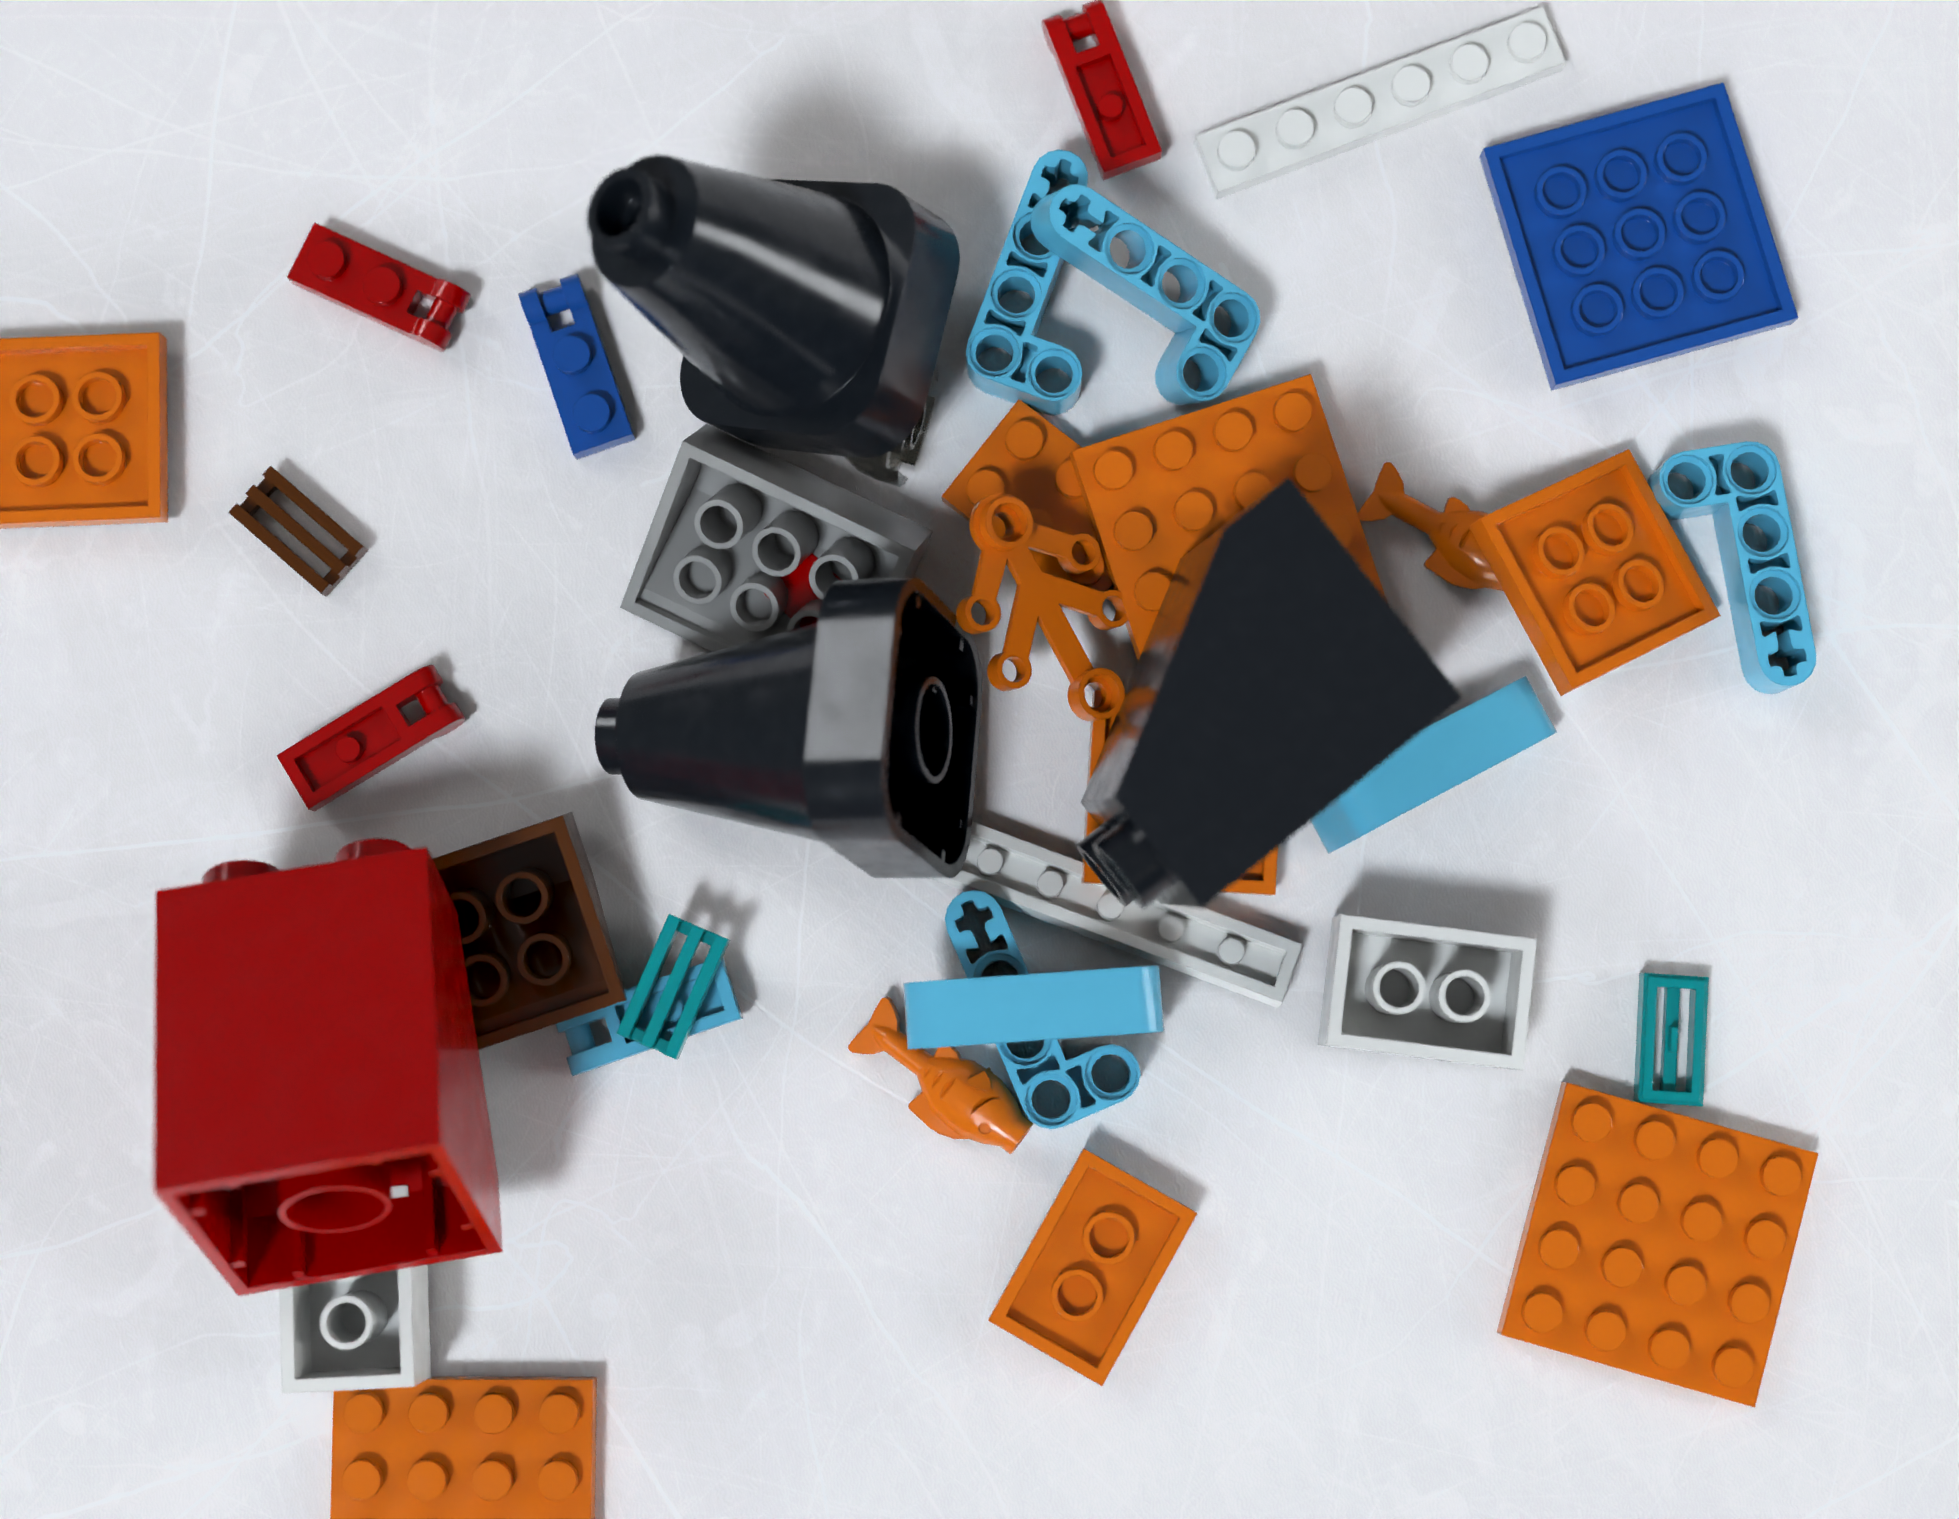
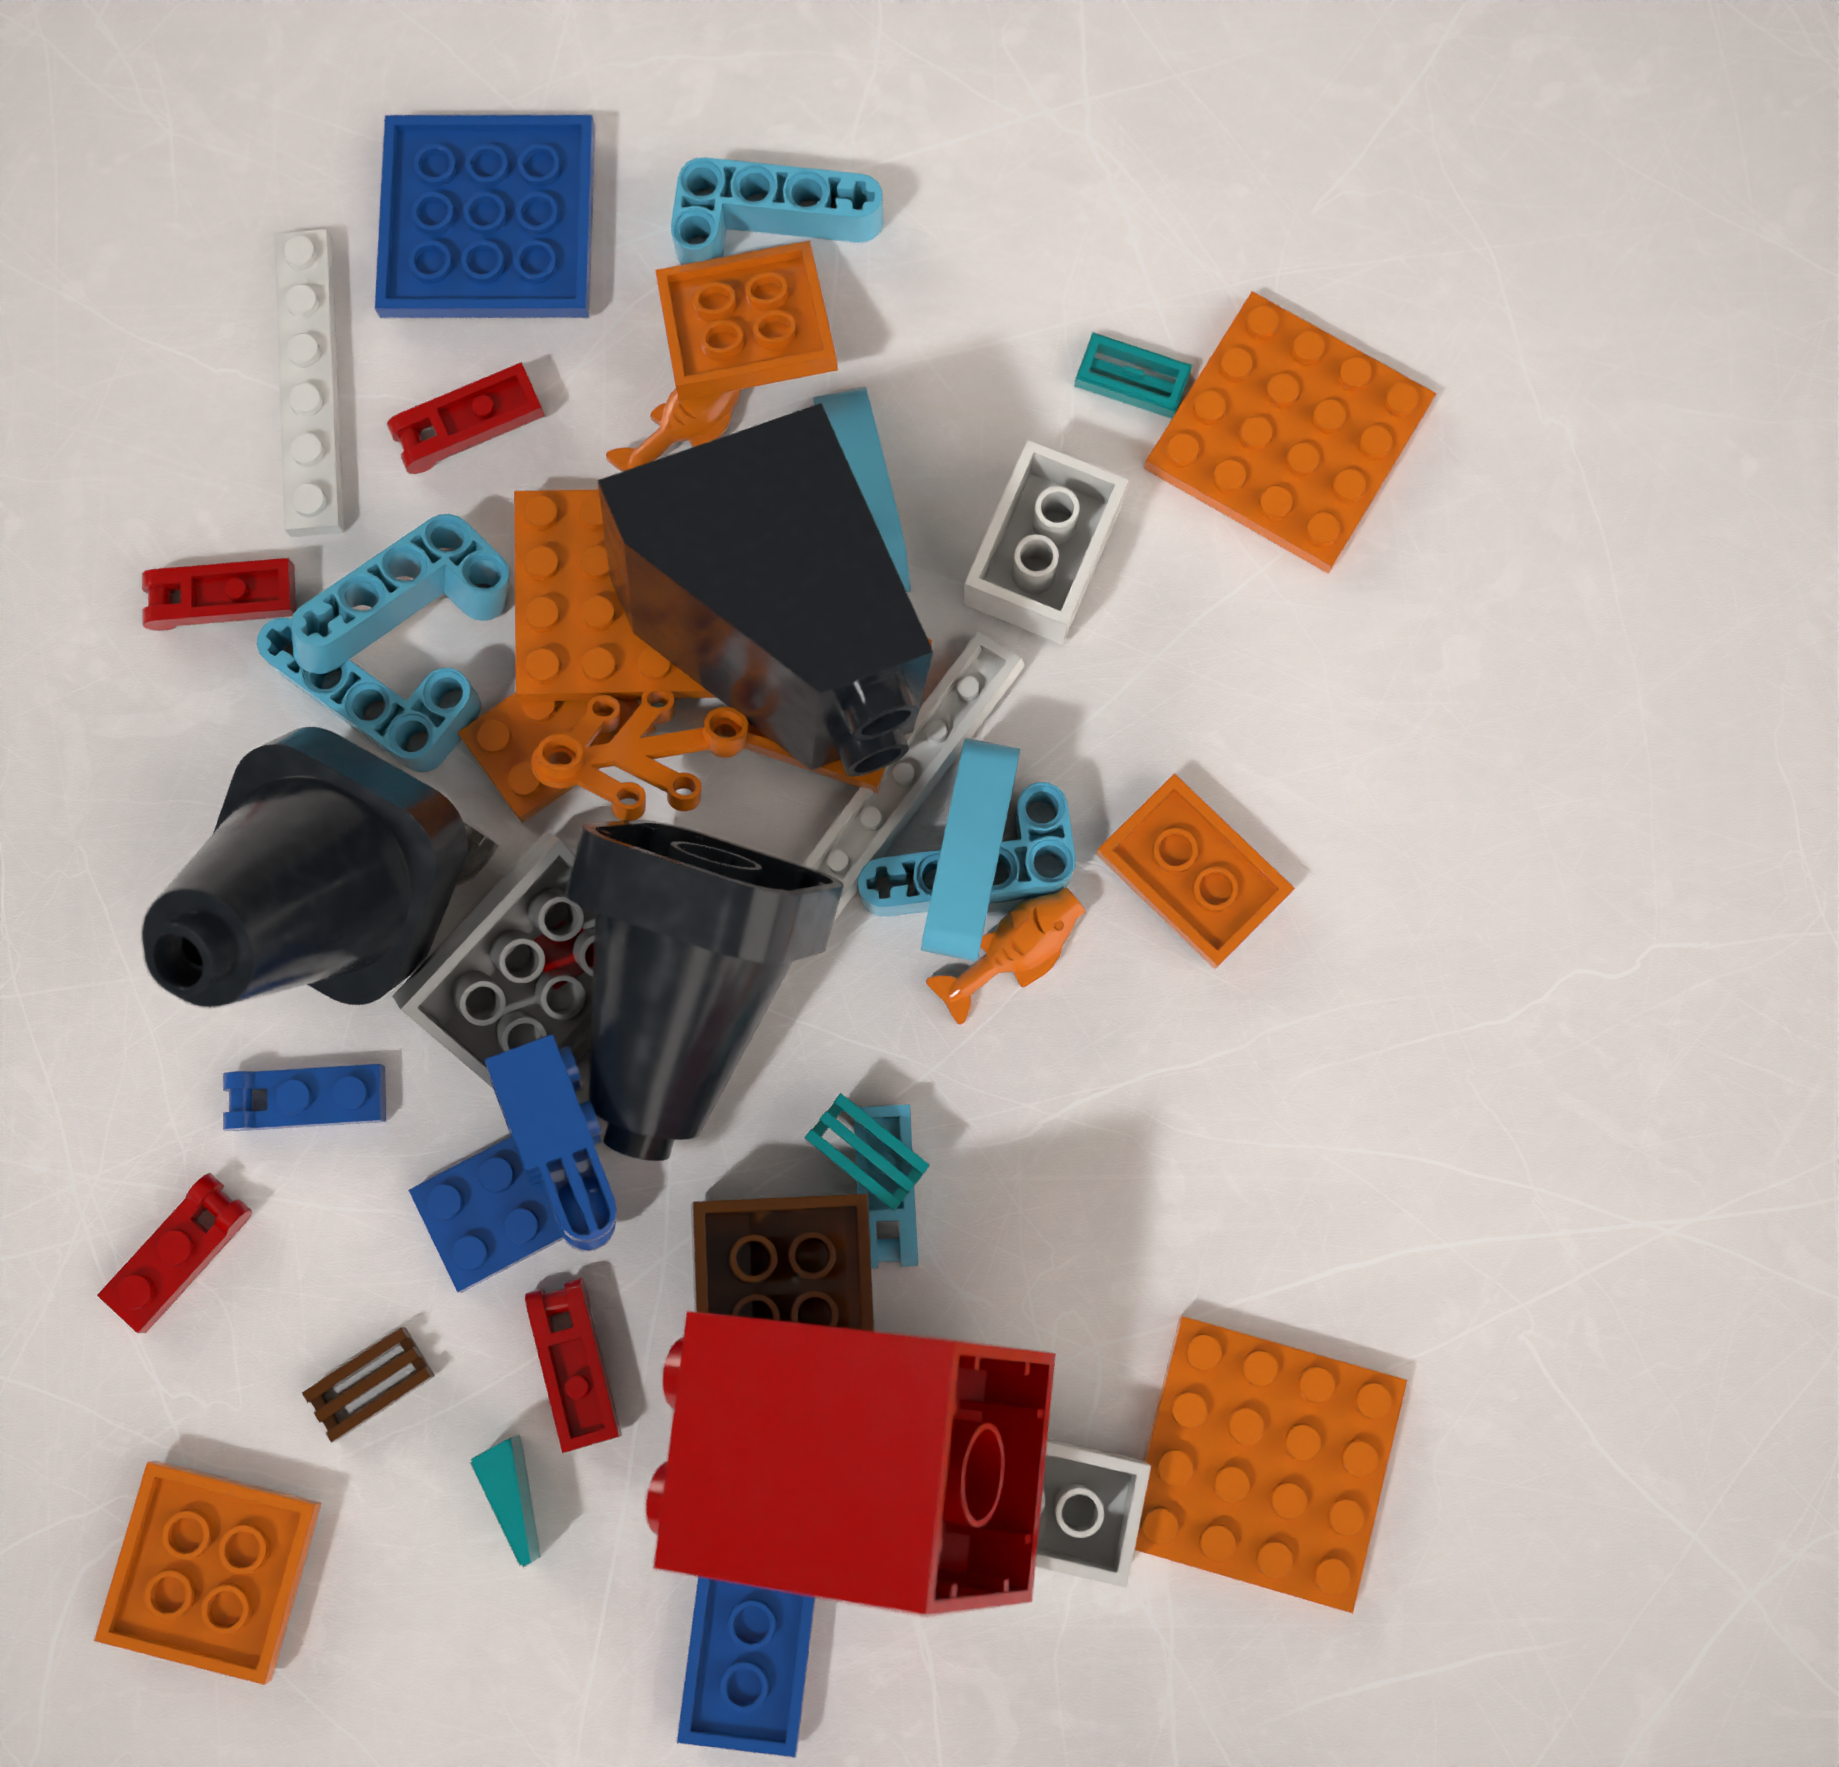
camera: 80 degrees left, 5 degrees down
none -> red plate [387,362,545,474]
none -> blue plate [408,1137,563,1293]
none -> teal slope [470,1435,541,1567]
none -> blue brick [484,1034,617,1252]
none -> blue plate [677,1577,816,1758]

